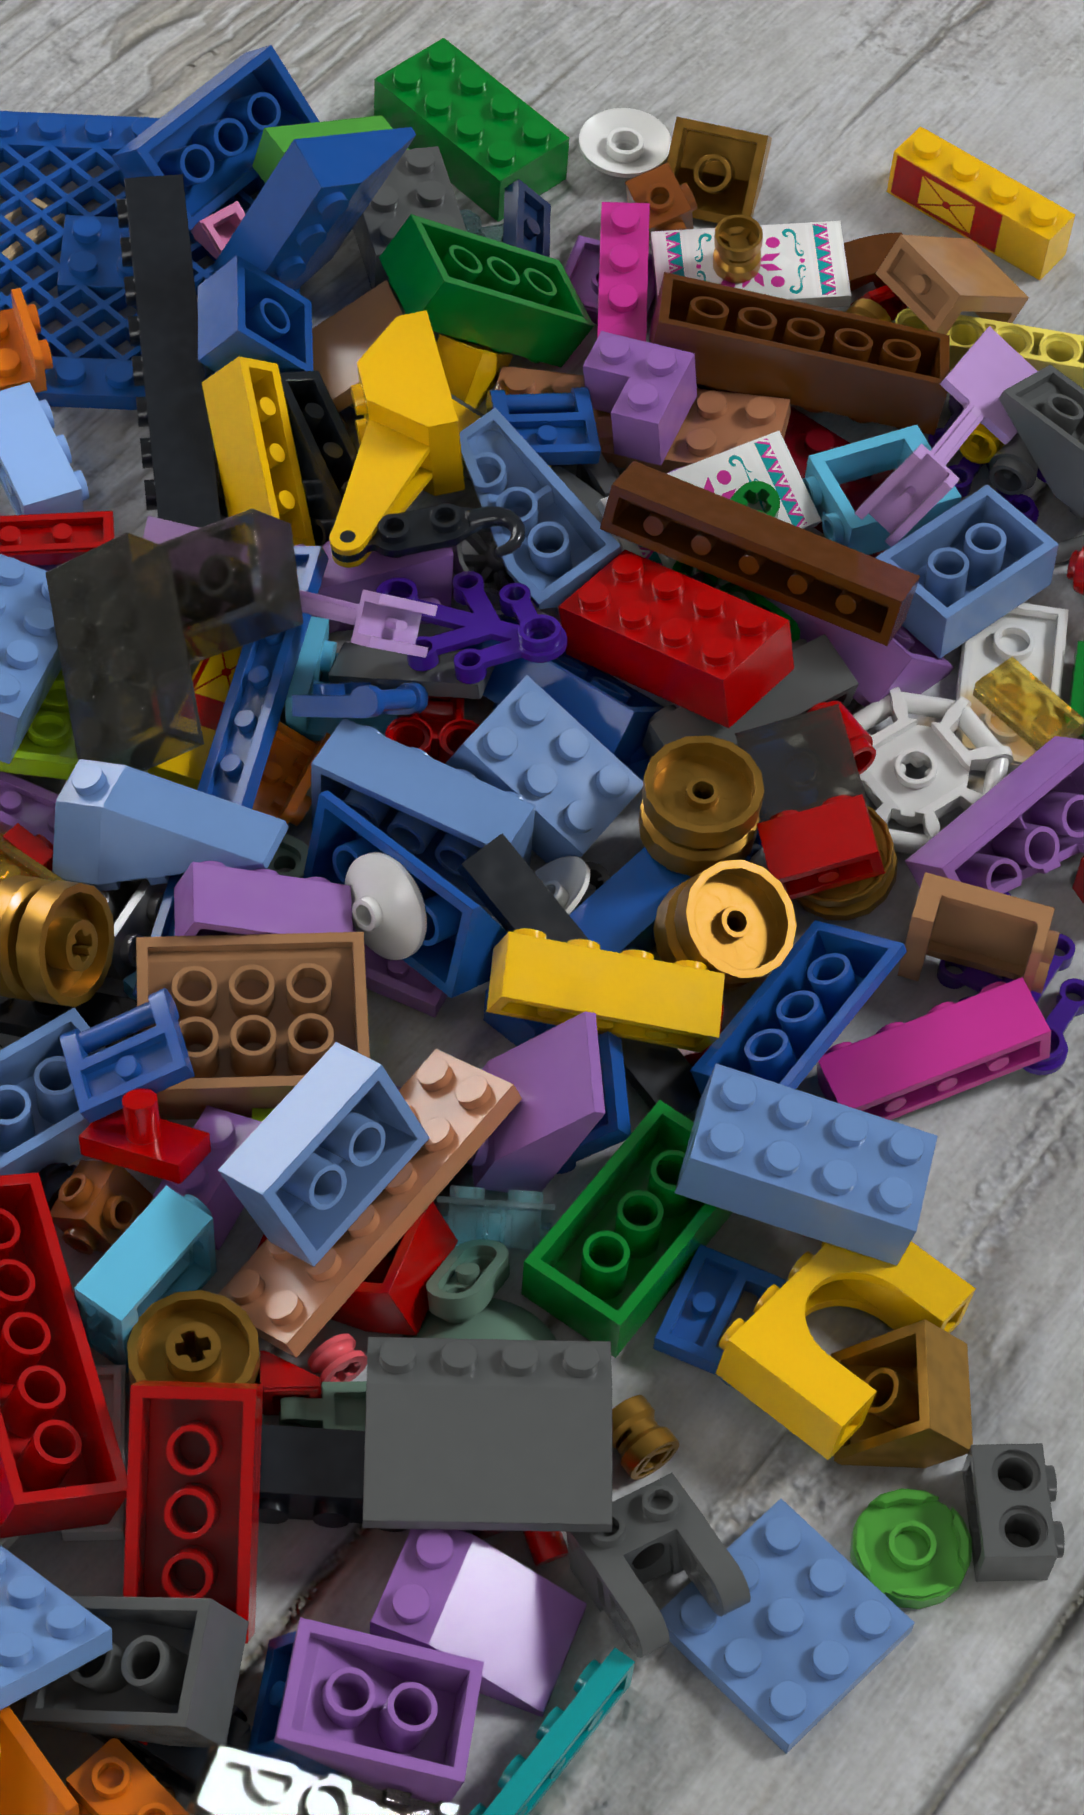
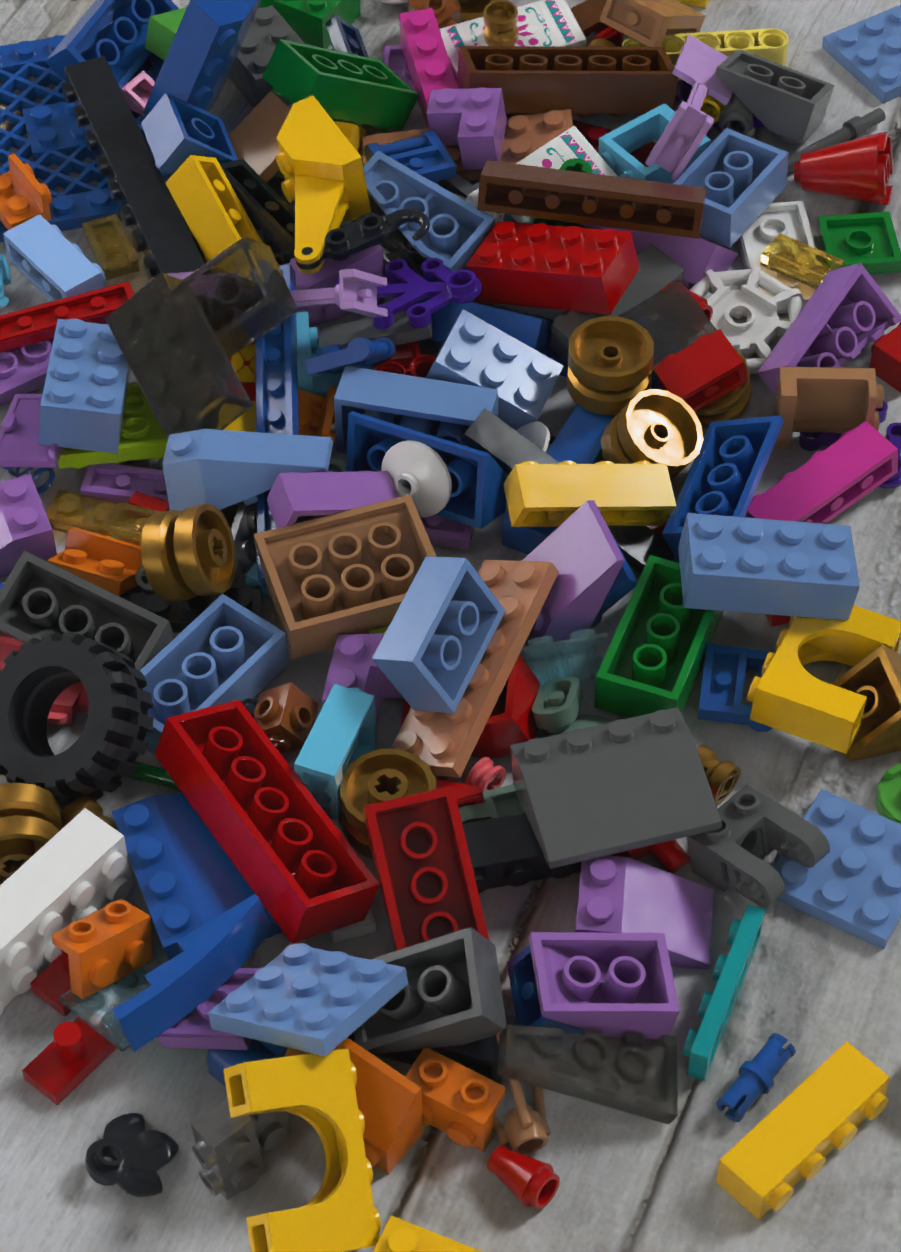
camera: 10 degrees left, 5 degrees down
blue plate [60,988,195,1123] -> none
red tile [78,1088,211,1184] -> none
none -> clear yellow plate [82,214,140,280]

